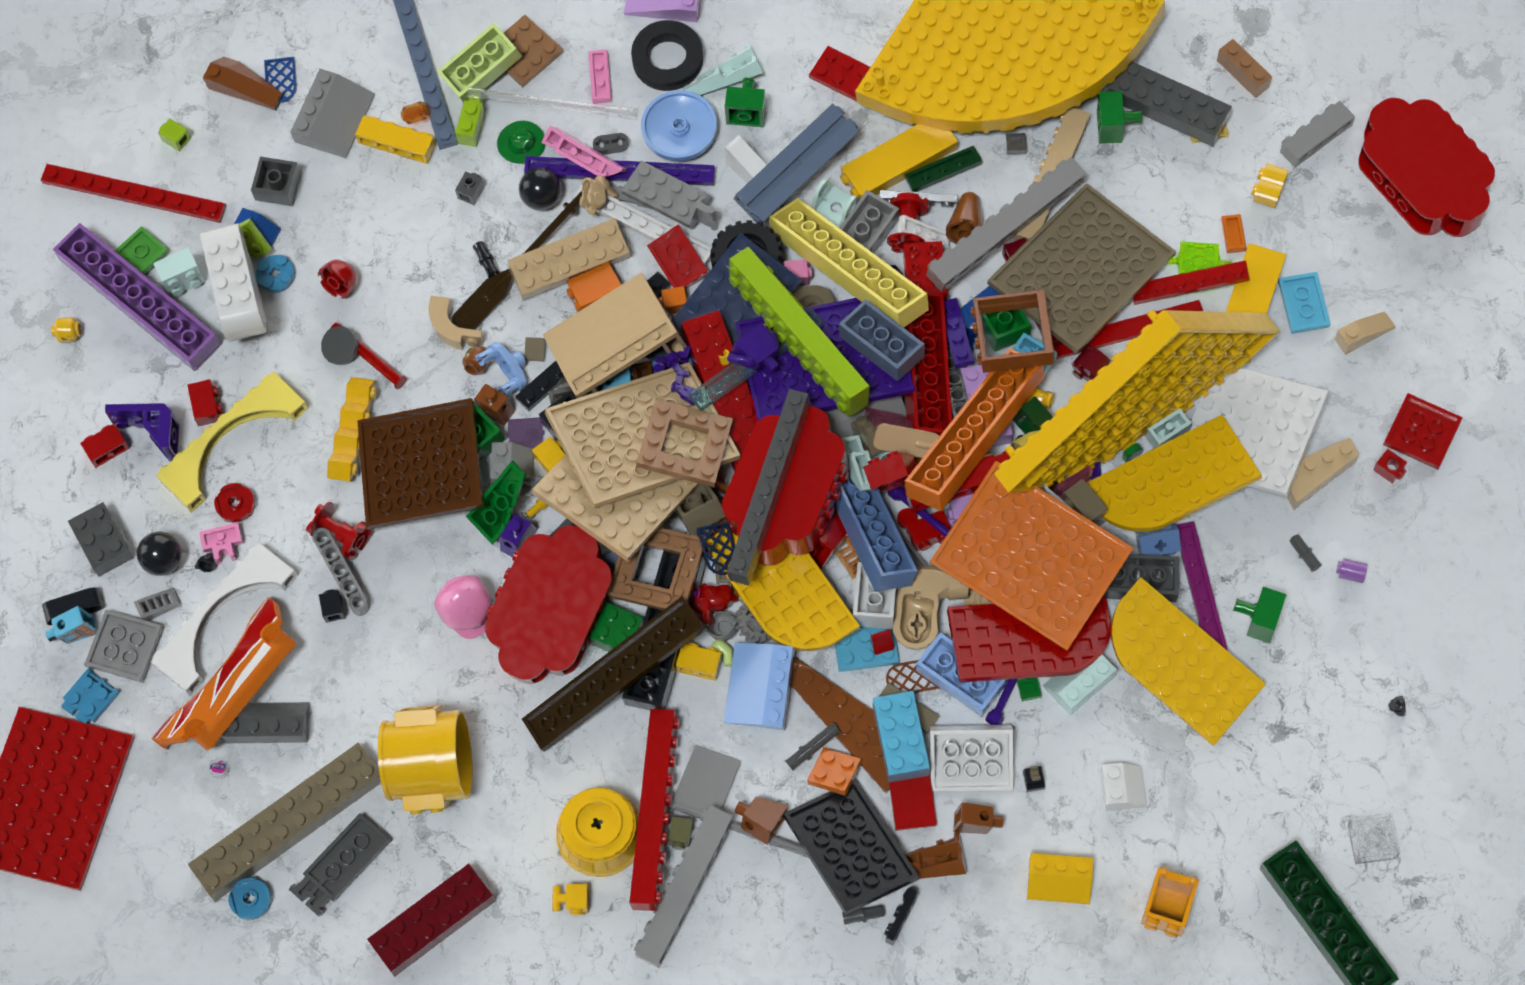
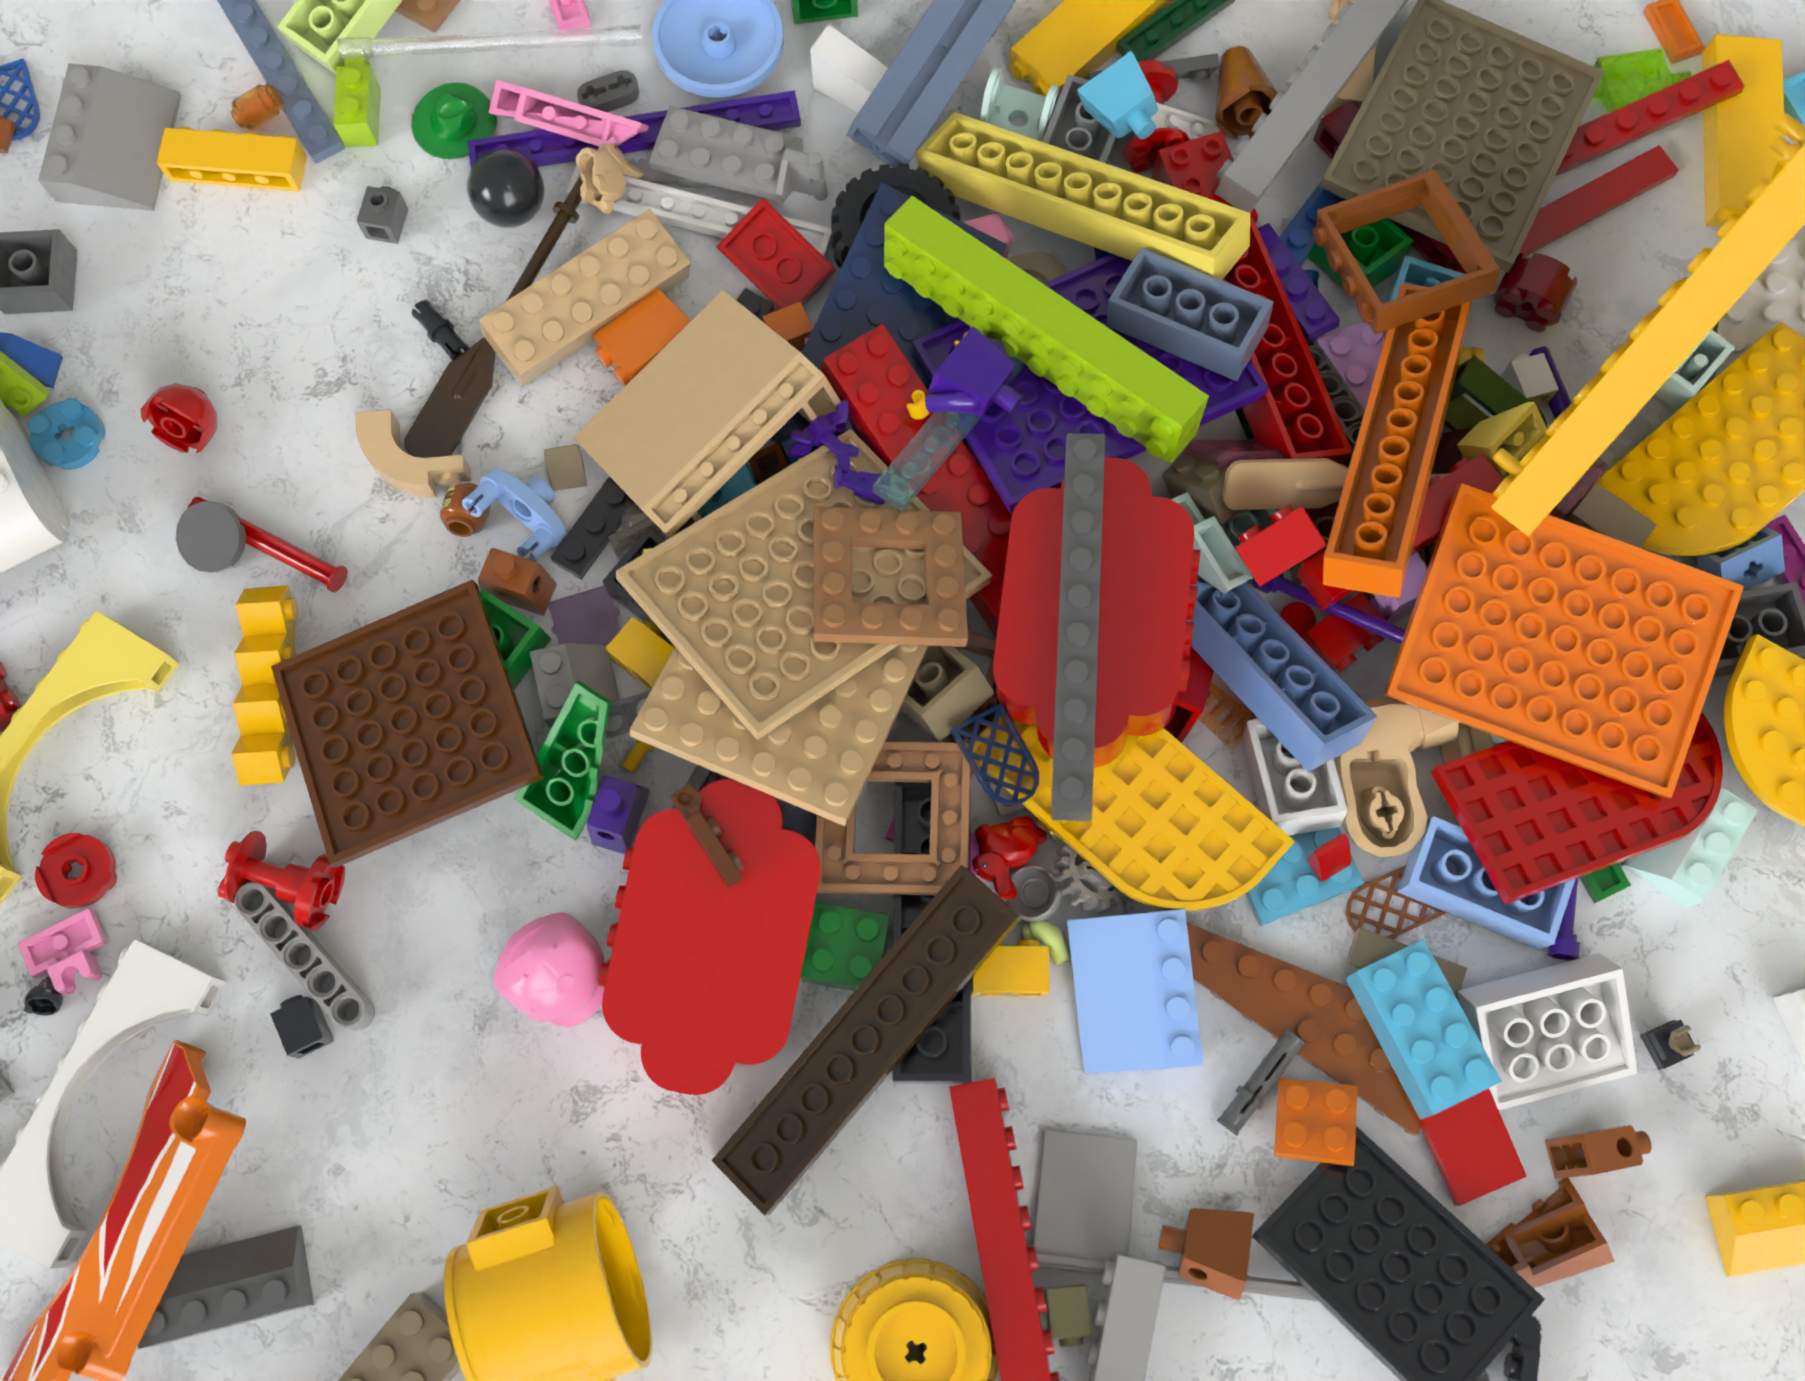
camera: 20 degrees left, 5 degrees up
green tile [1122,443,1143,463] -> none
none -> reddish brown hinge [669,783,745,888]
none -> medium azure torso [1077,51,1158,139]

